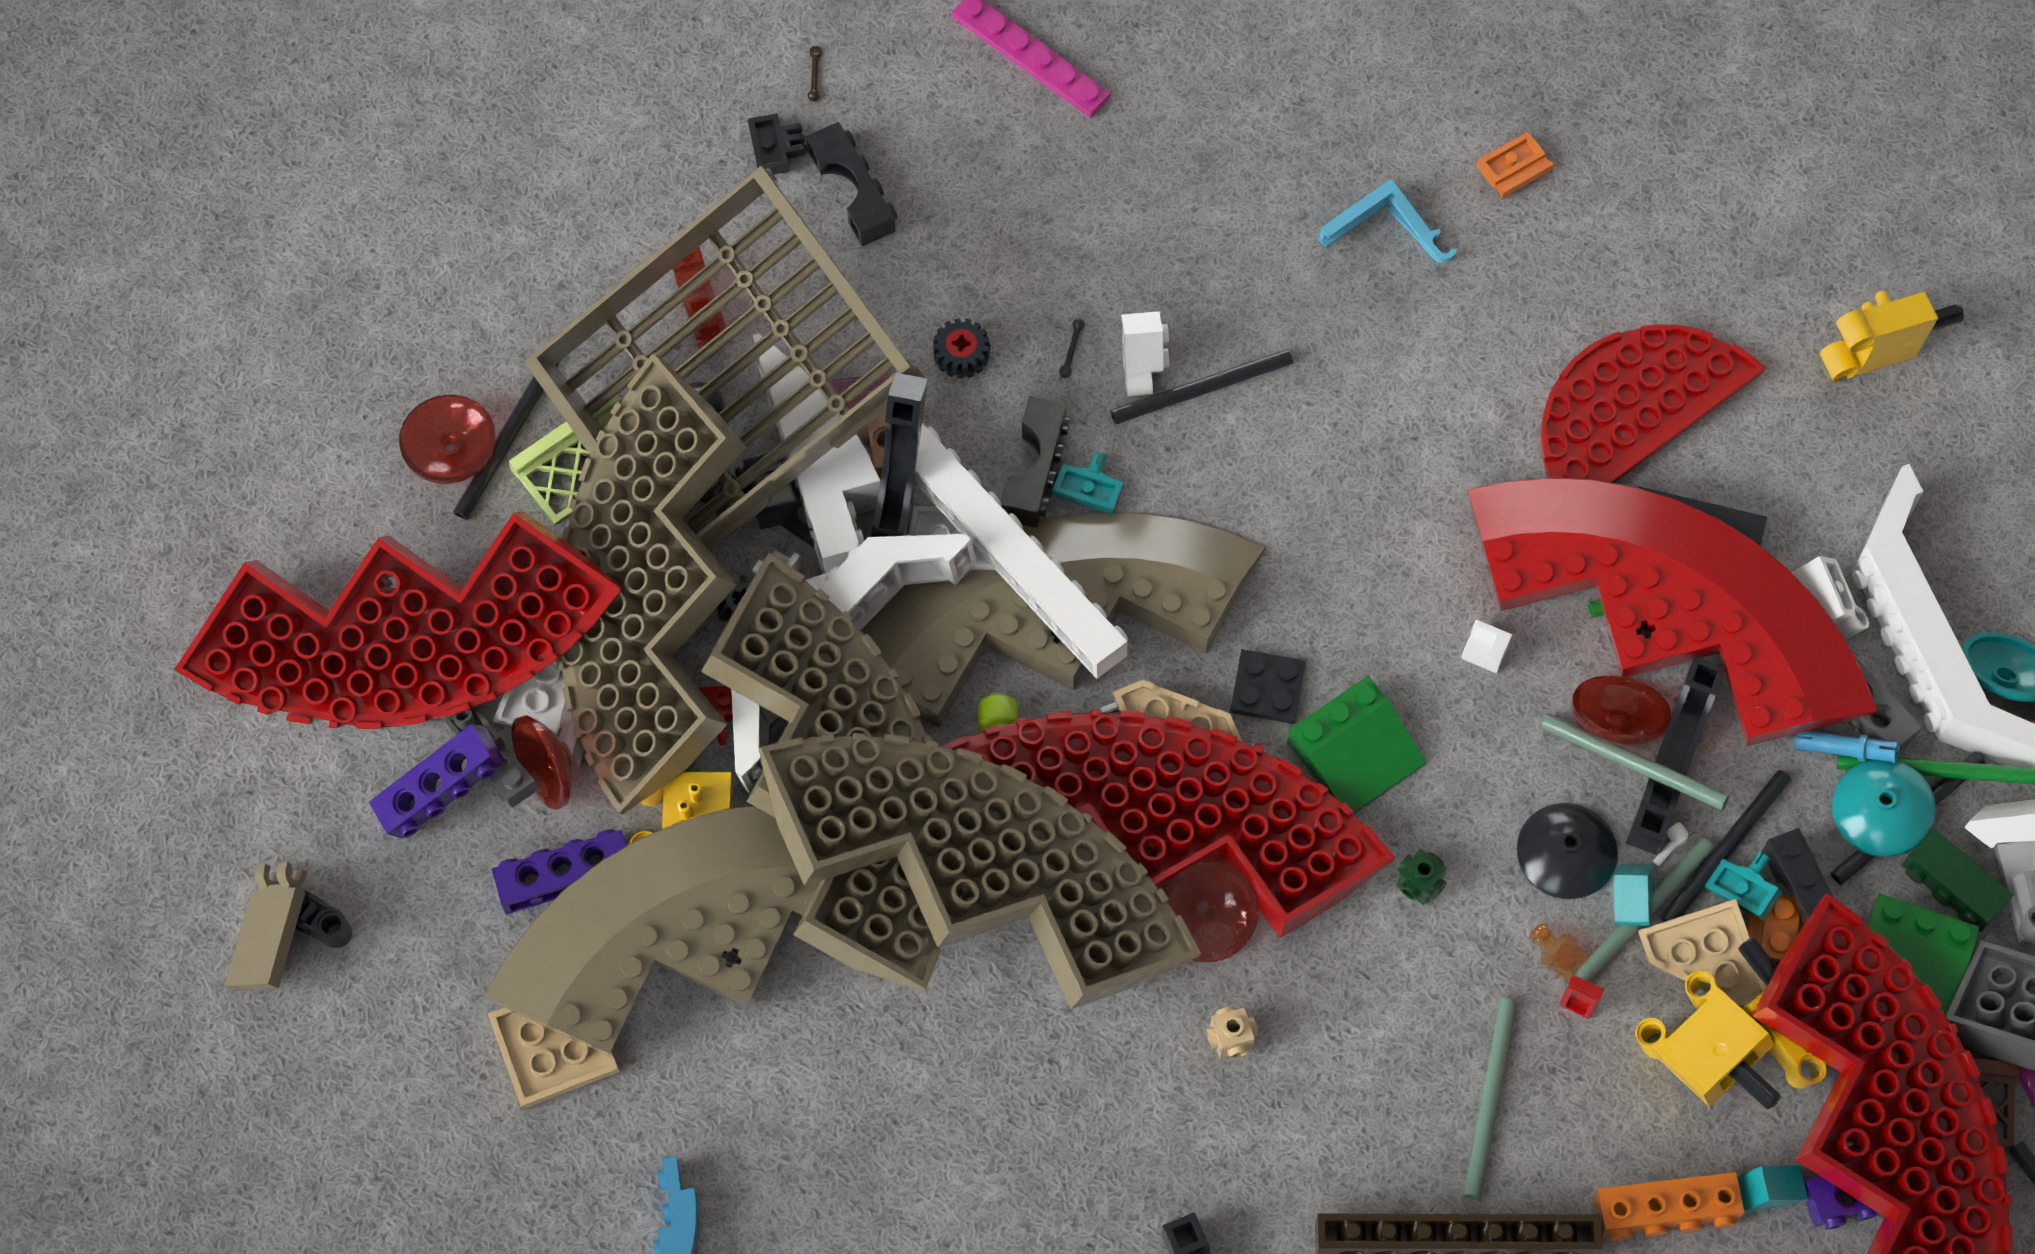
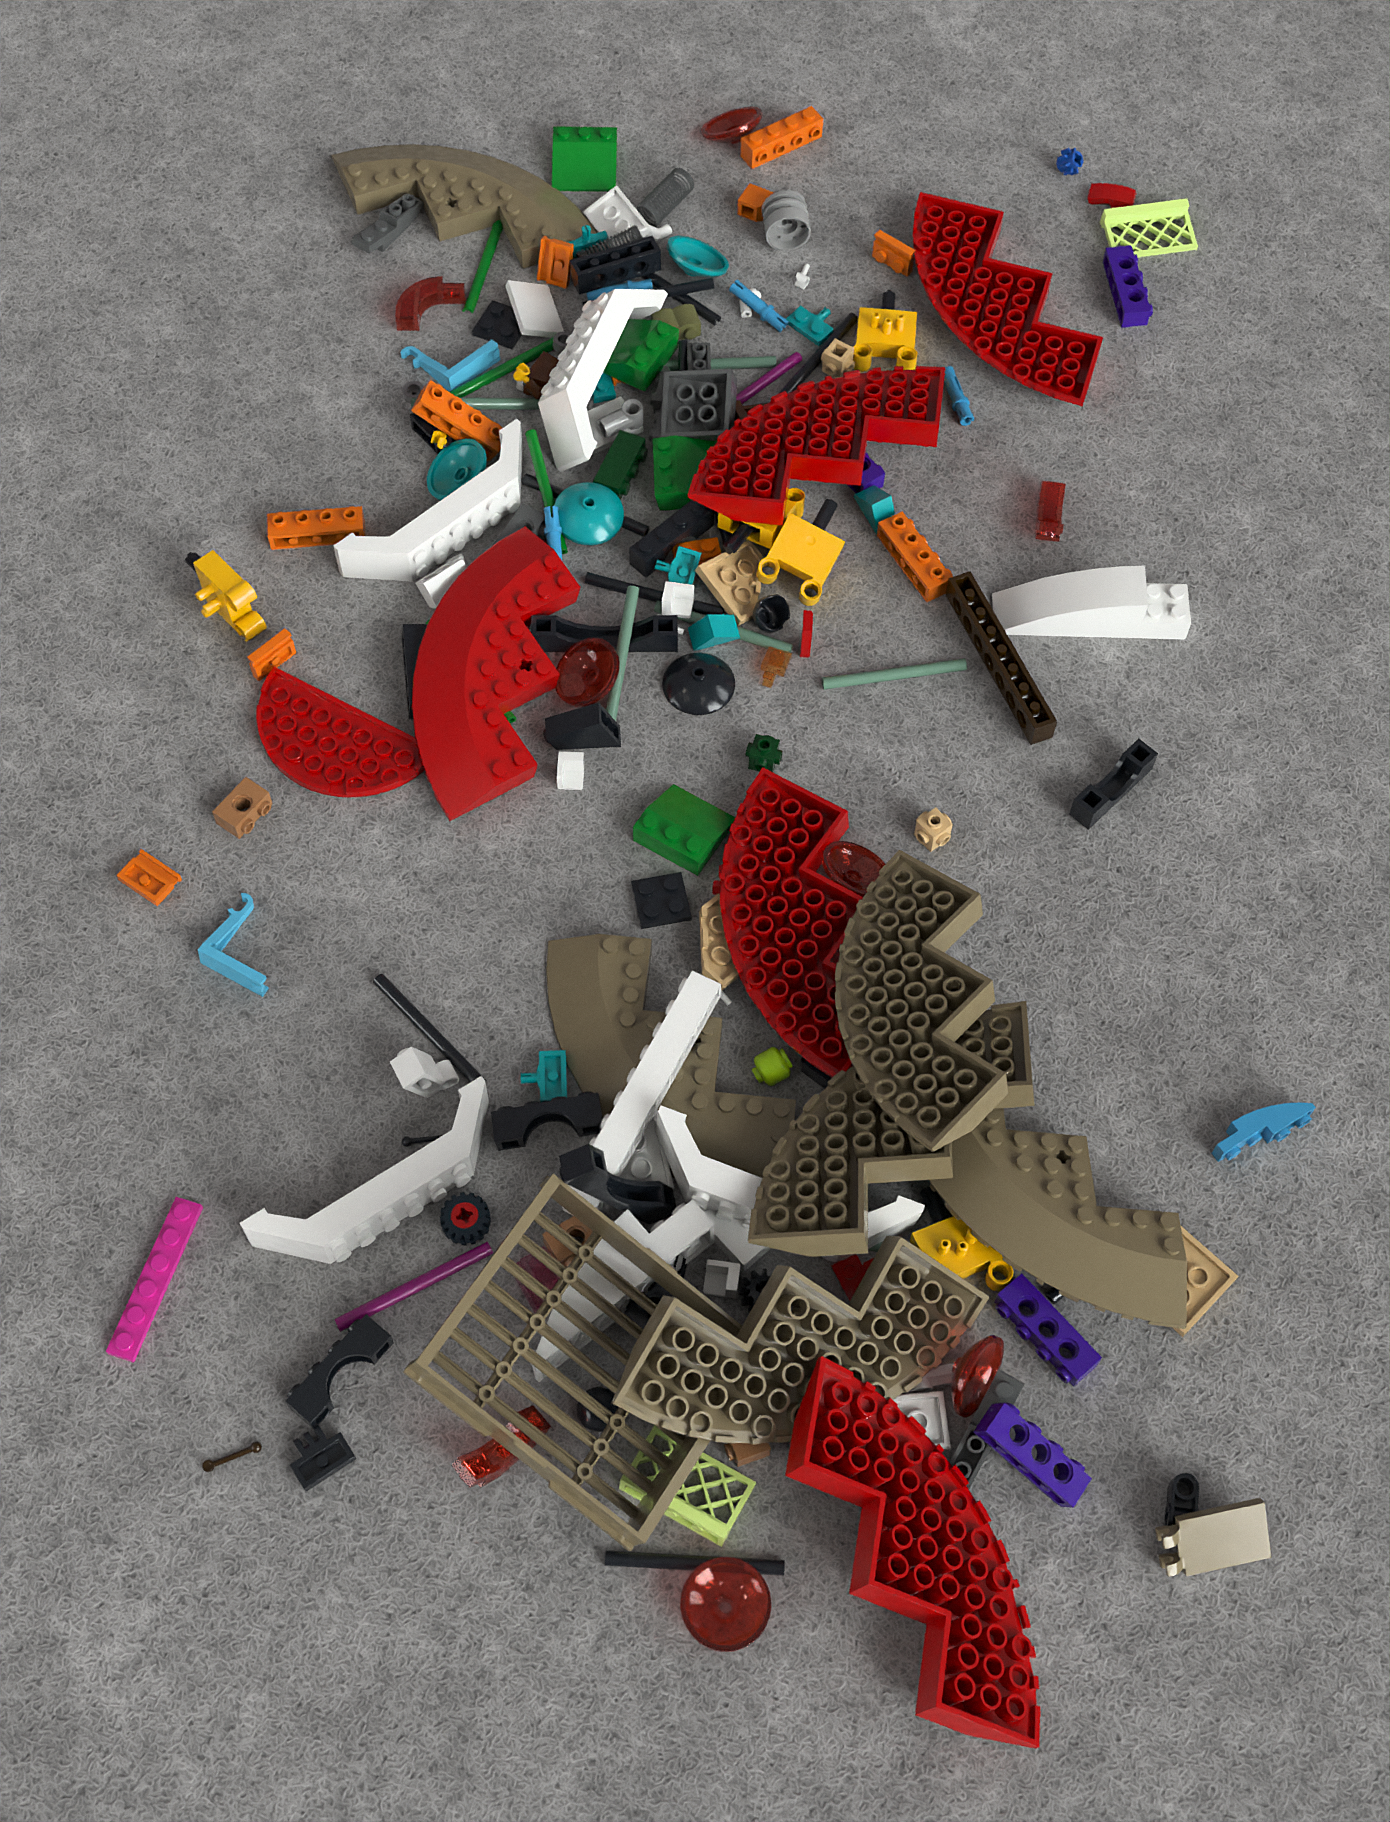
camera: 115 degrees left, 5 degrees down
none -> medium nougat brick [212,777,273,839]
none -> white slope [240,1076,489,1264]
none -> orange plate [247,628,296,681]
none -> orange brick [267,506,365,550]
none -> magenta piece [334,1241,493,1332]
none -> black slope [543,702,621,750]
none -> white panel [662,581,694,618]
none -> black hair [753,594,790,633]

